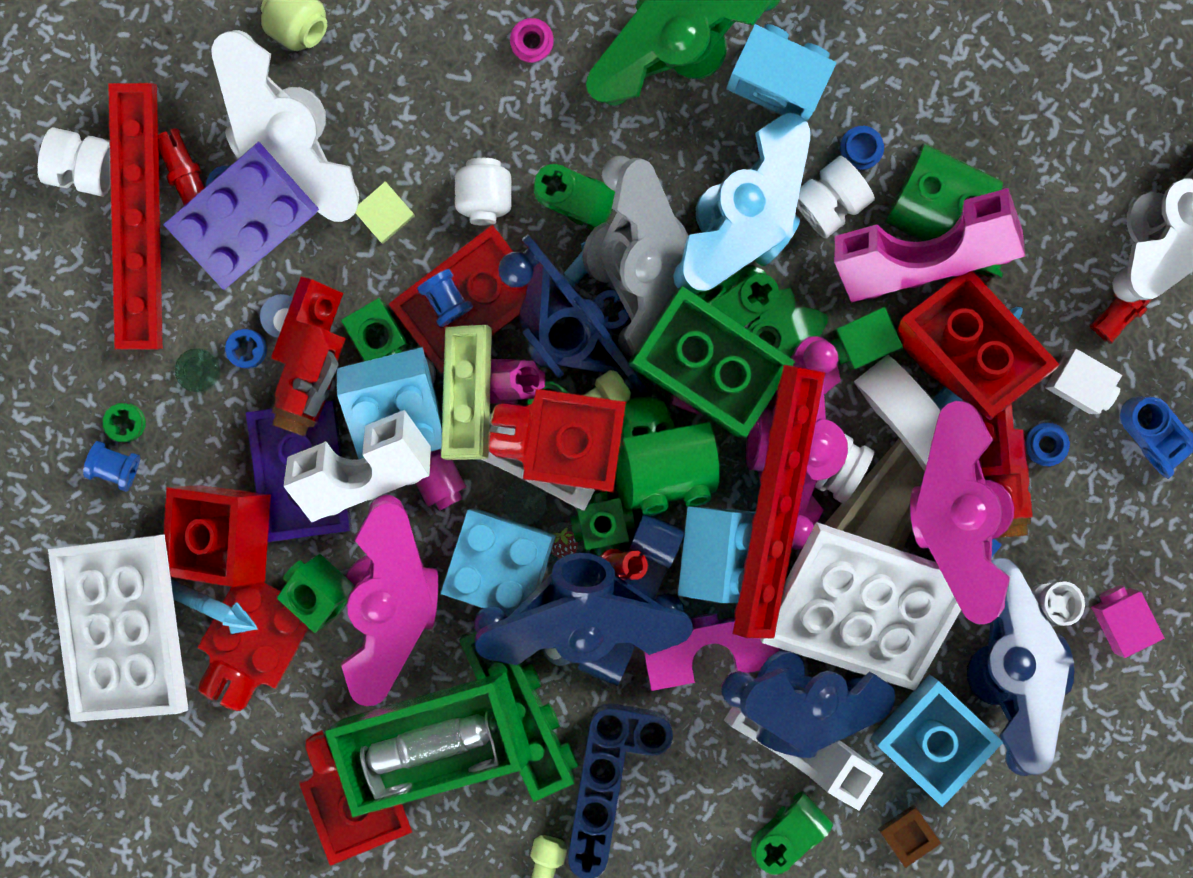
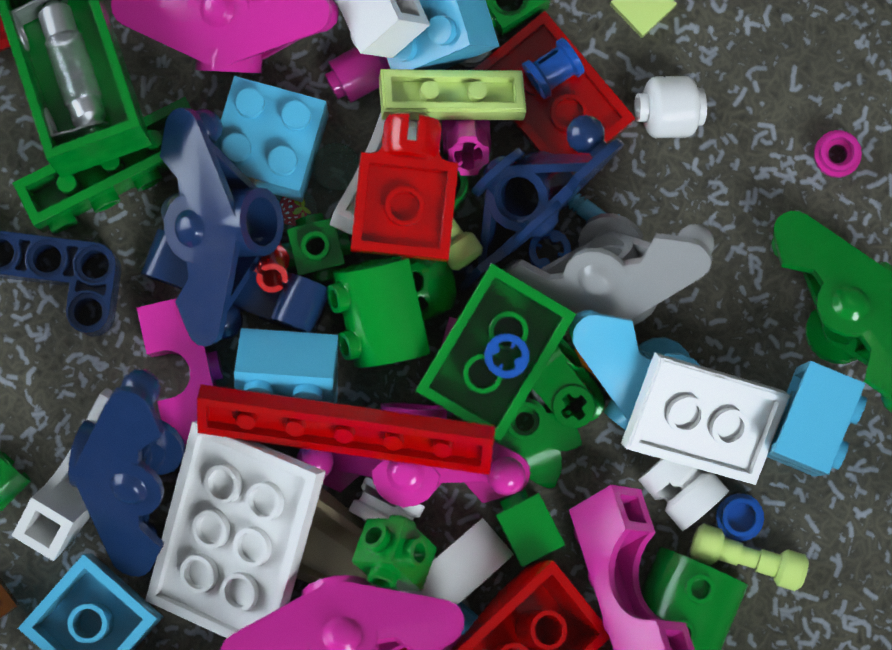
camera: 85 degrees right, 5 degrees down
green piece [533,164,615,231] -> none
none -> green brick [352,515,437,591]
none -> blue bush [484,333,529,378]
none -> white tile [621,353,790,485]
none -> yellowish green piece [689,523,809,591]

